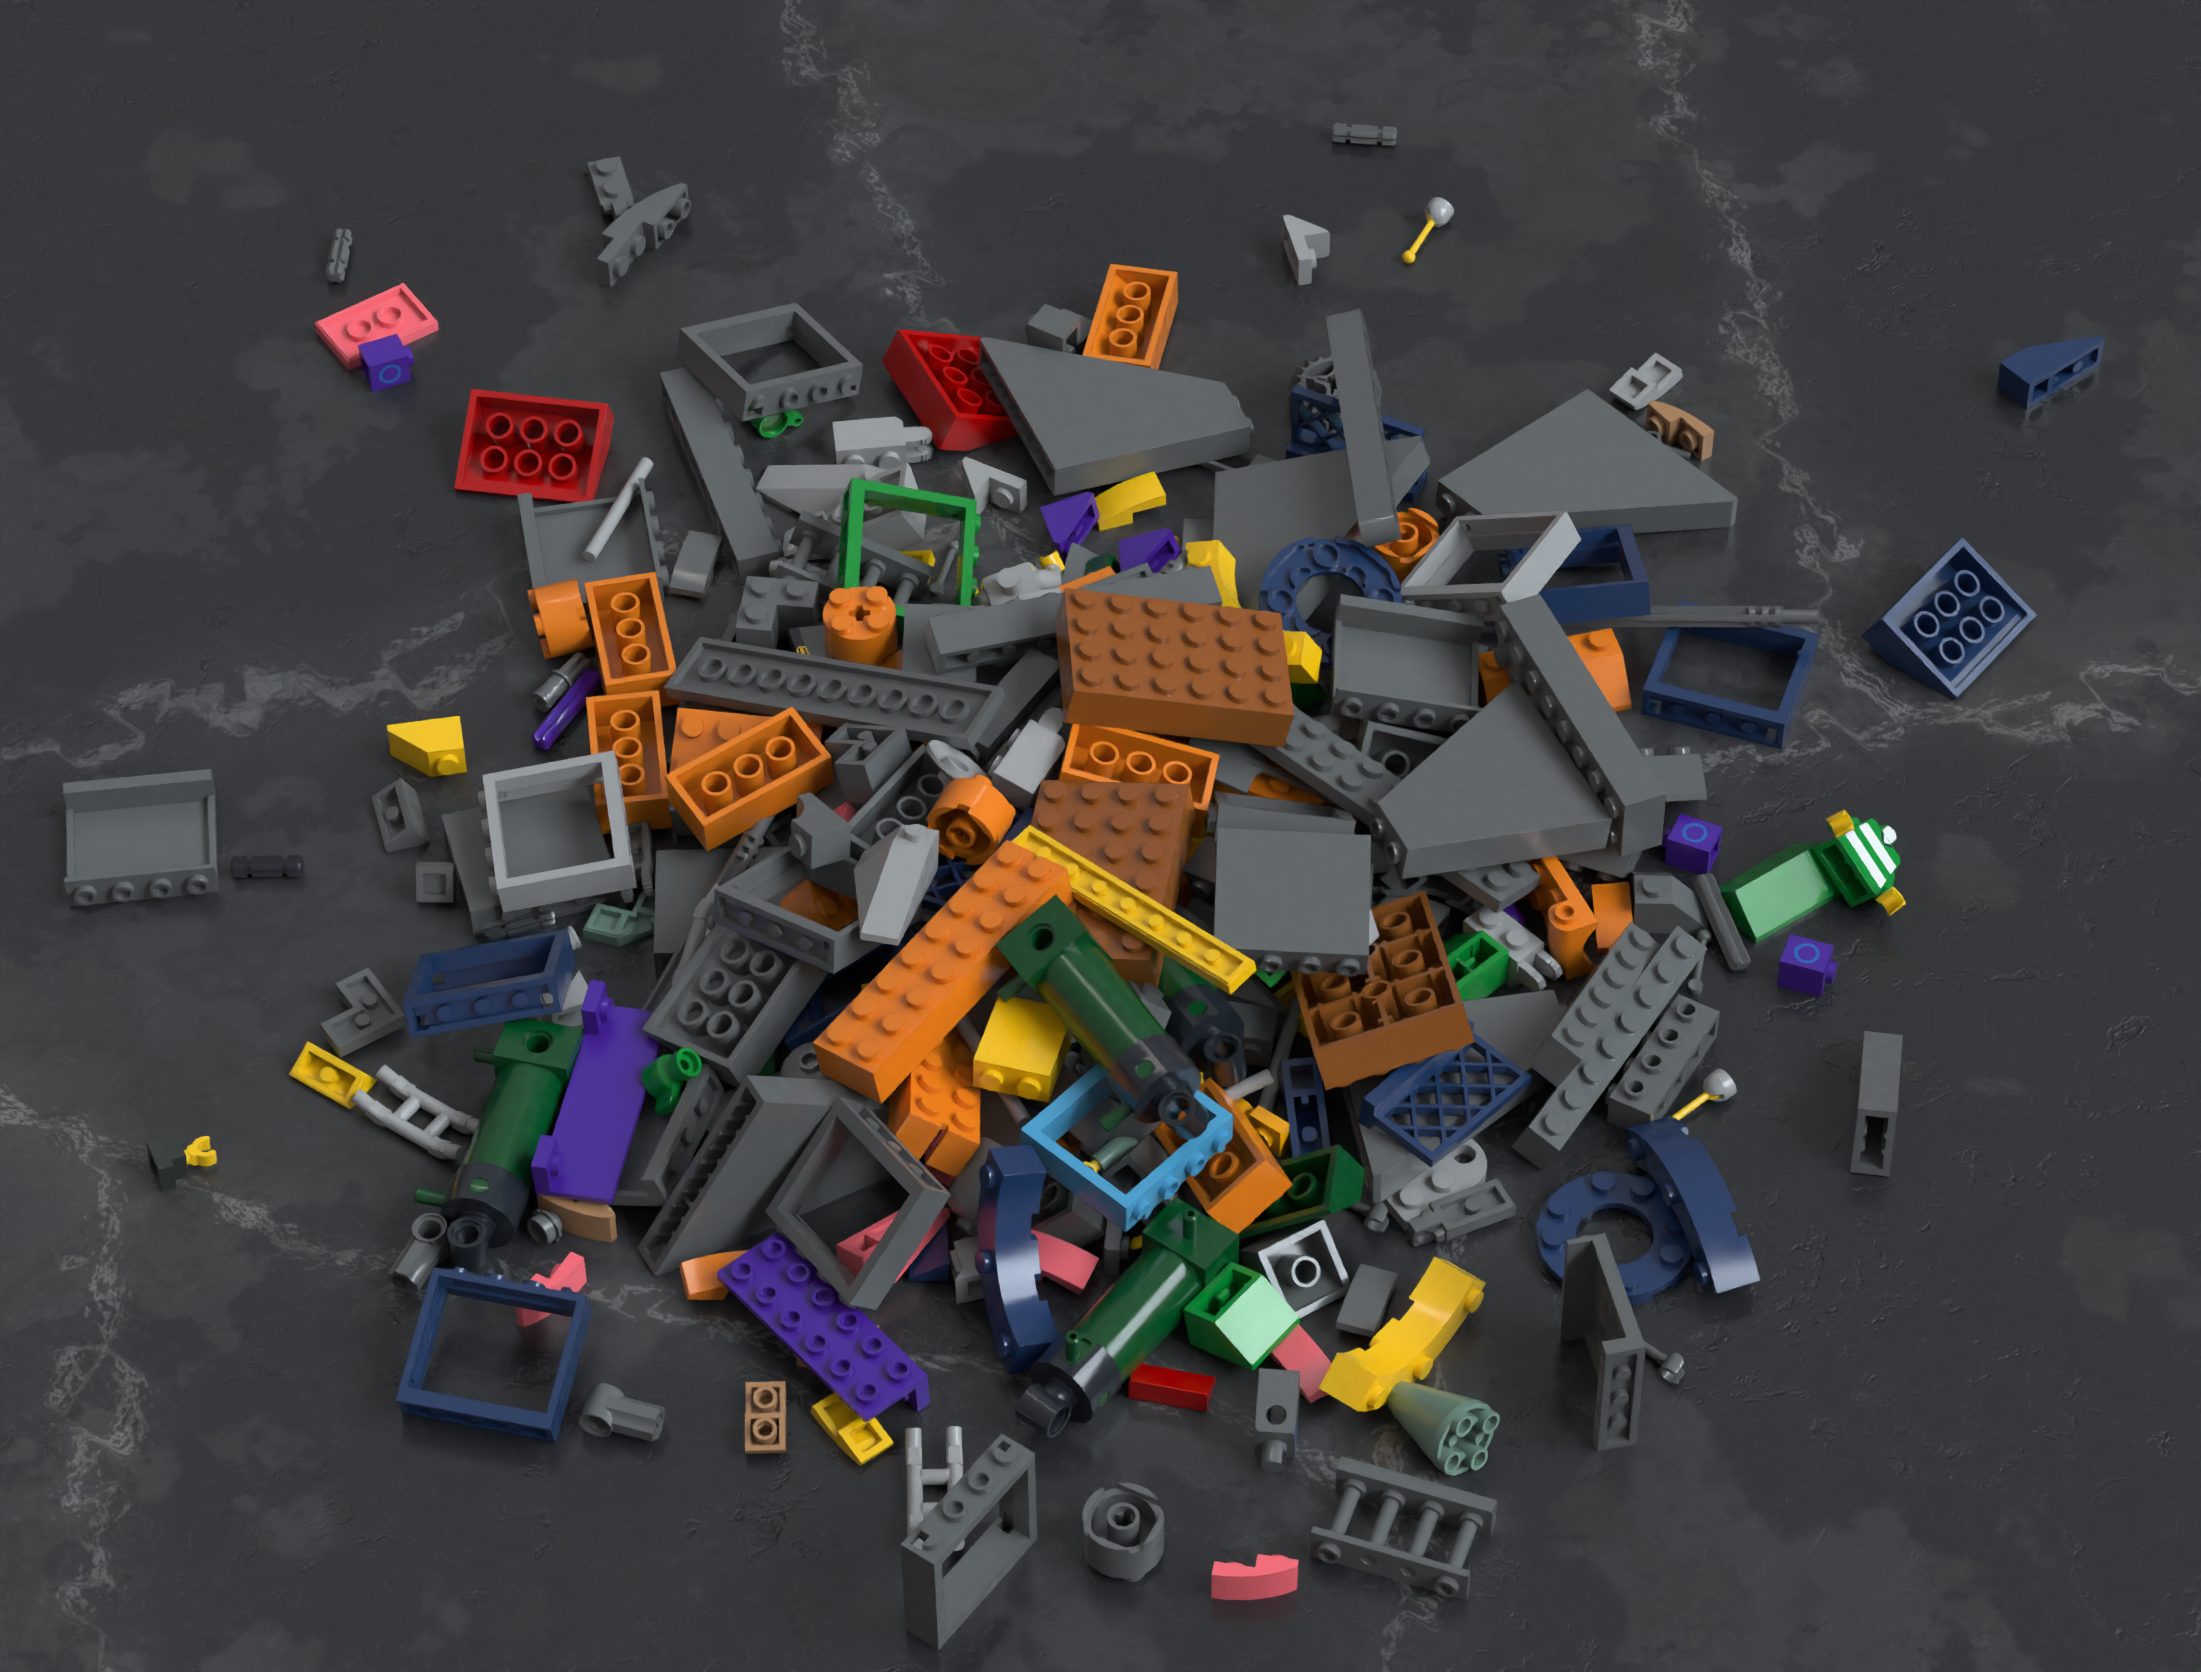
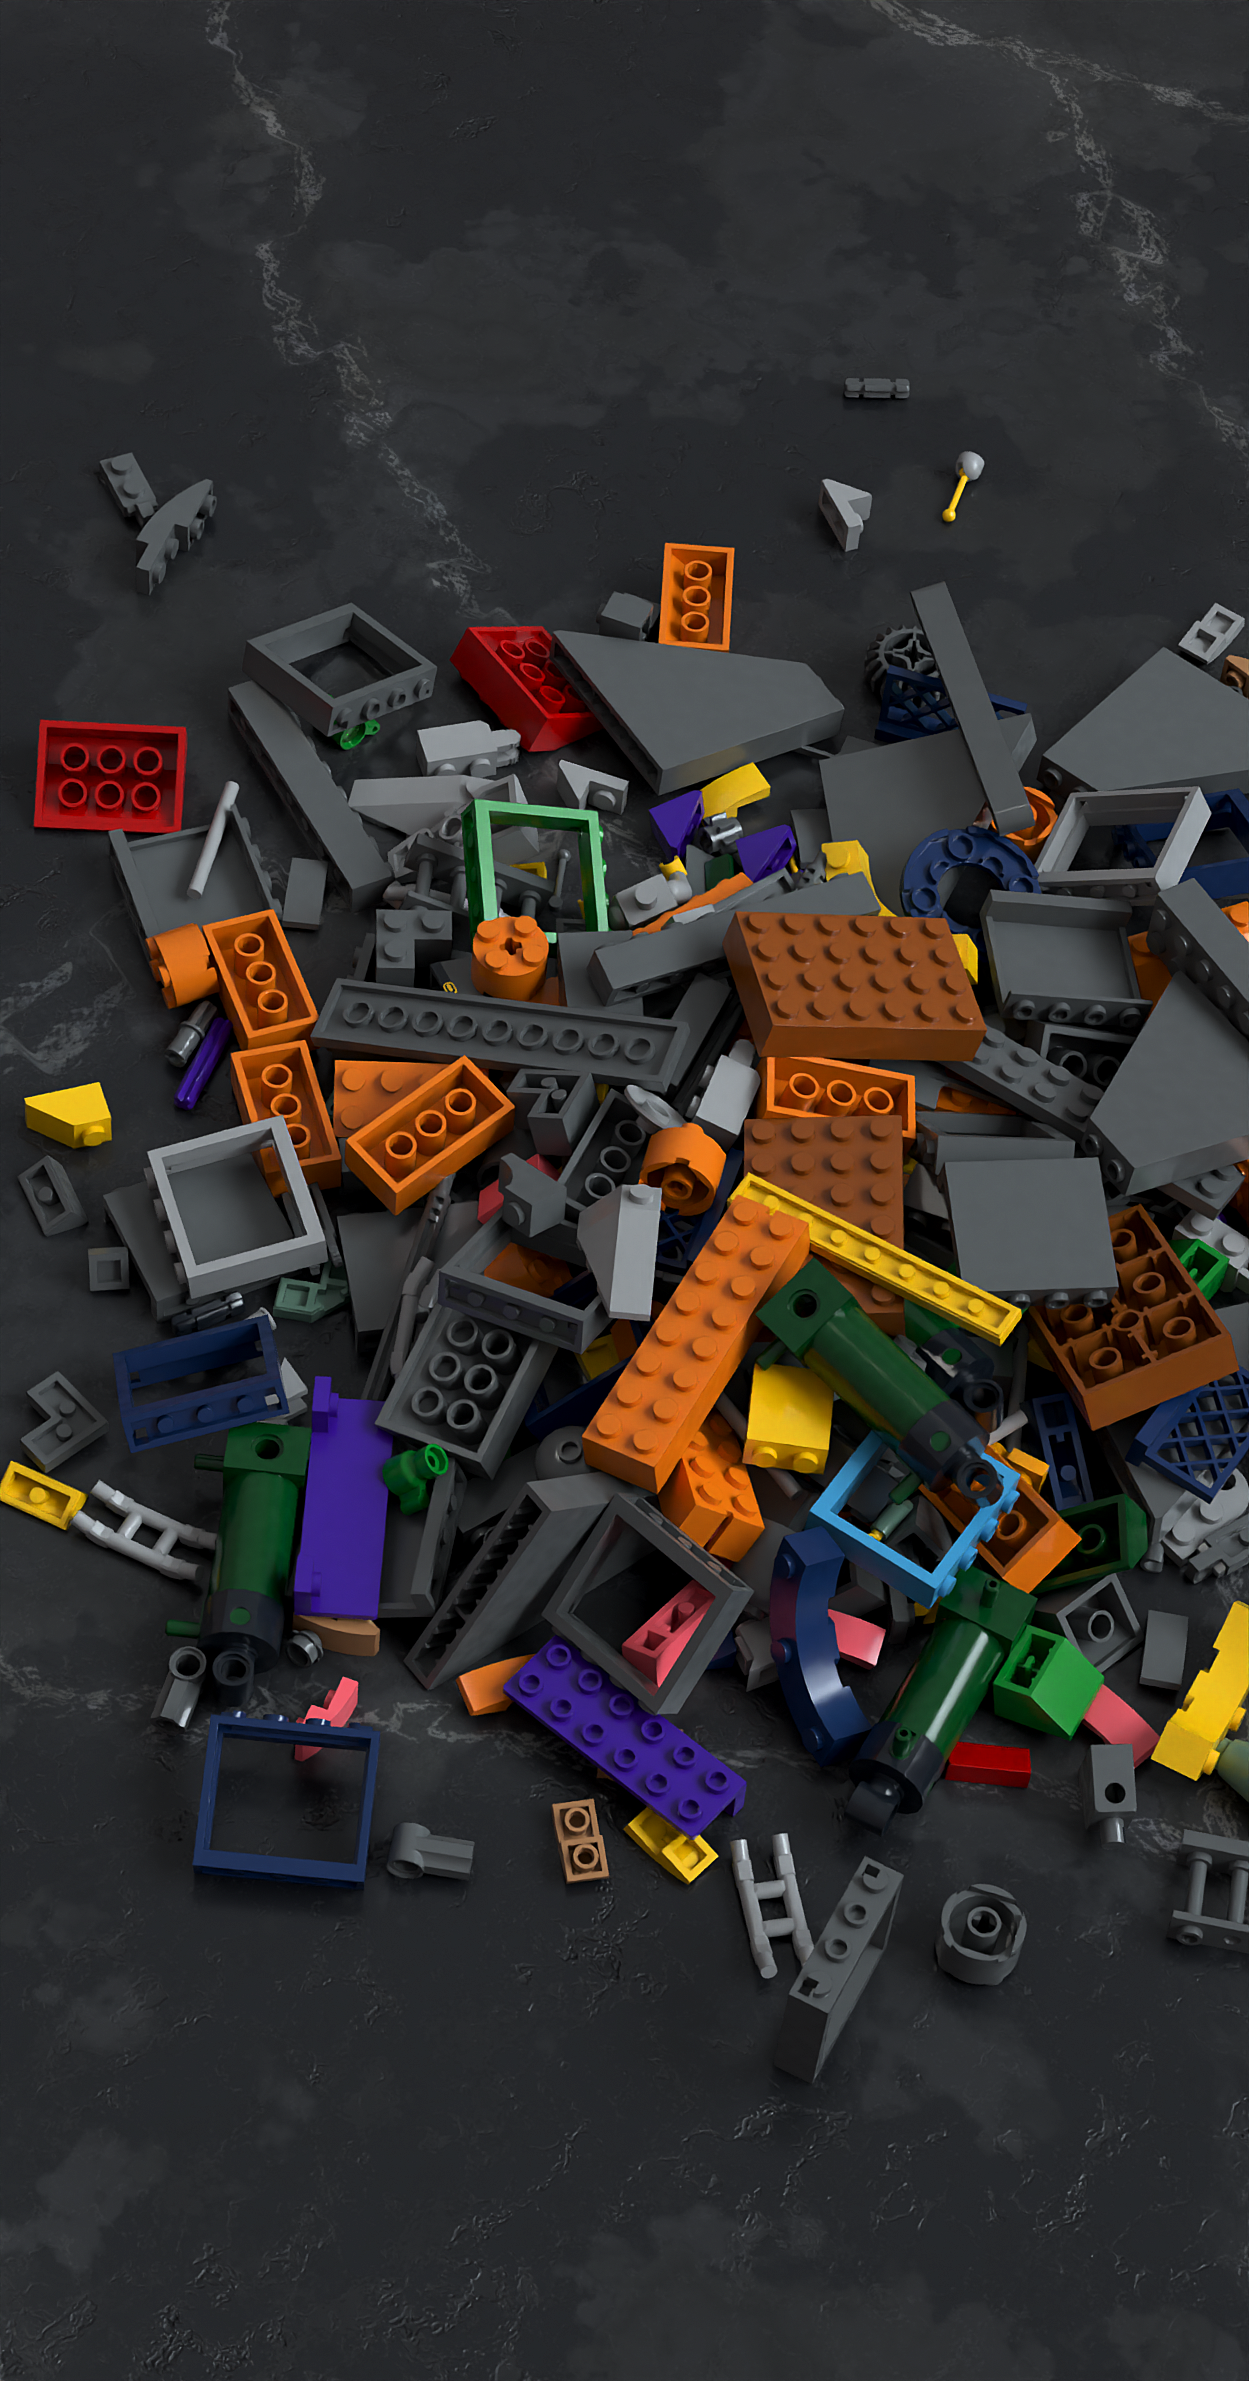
camera: 15 degrees left, 5 degrees up
coral slope [1211,1554,1299,1600] -> none
none -> dark grey gear [698,812,743,857]

